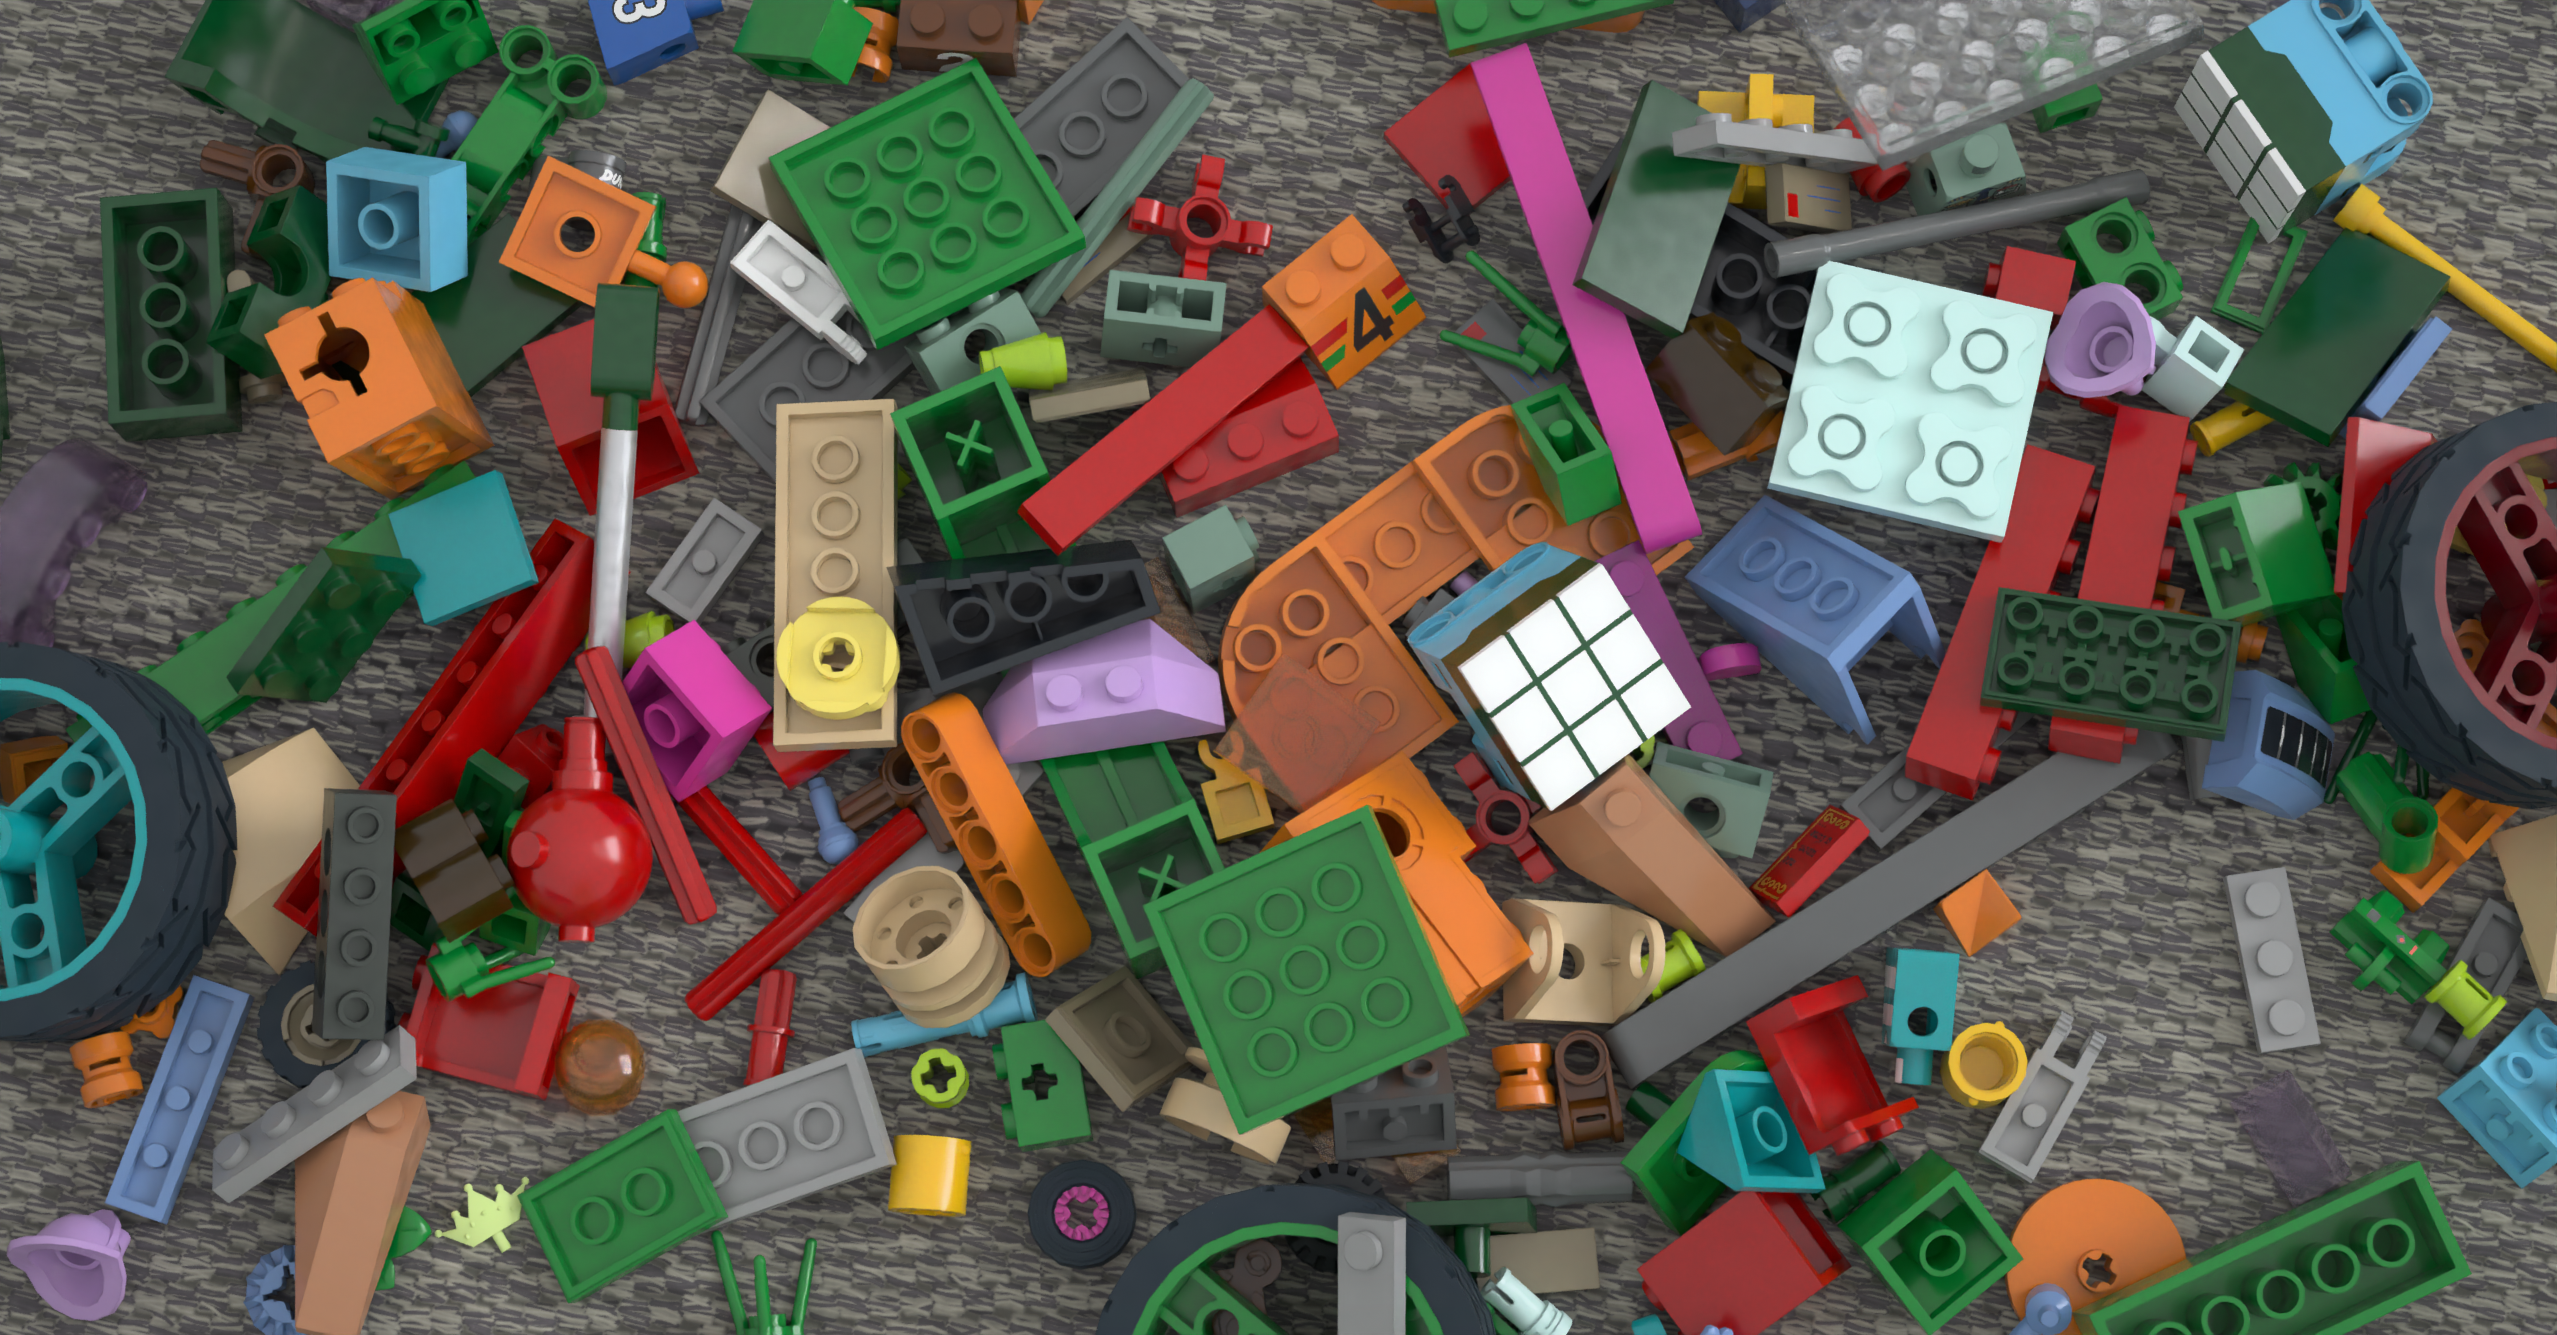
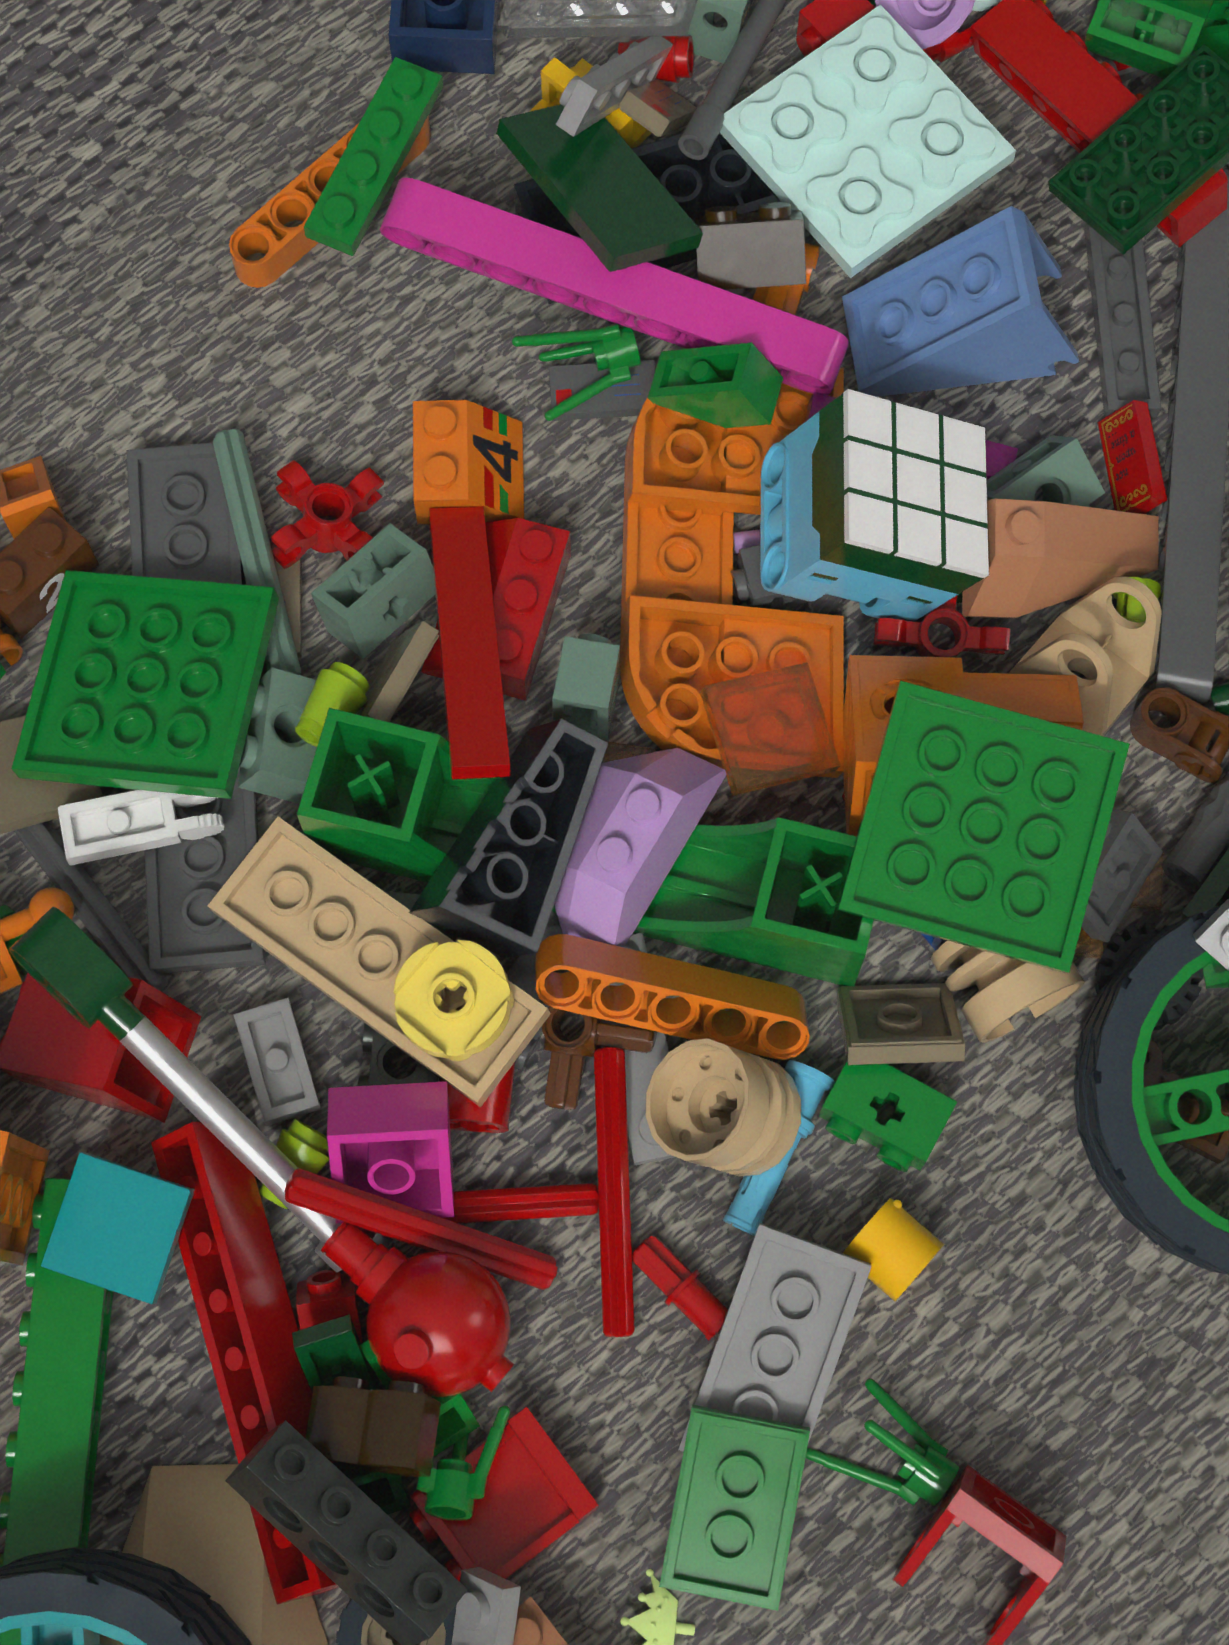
camera: 55 degrees left, 5 degrees down
dark green plate [226,547,422,703] -> none
clear orange hair [554,1019,646,1116] -> none
medium blue piece [808,777,859,865] -> none
lime bush [911,1048,969,1109] -> none
black bush [1027,1159,1137,1270] -> none
yellow plate [1198,731,1275,844] -> none
red tile [1383,63,1511,209] -> none
black piece [1402,175,1480,263] -> none
orange wheel [1491,1043,1556,1111] -> none
dark pink tile [1698,643,1762,681] -> none
red brick [1905,444,2101,801] -> none

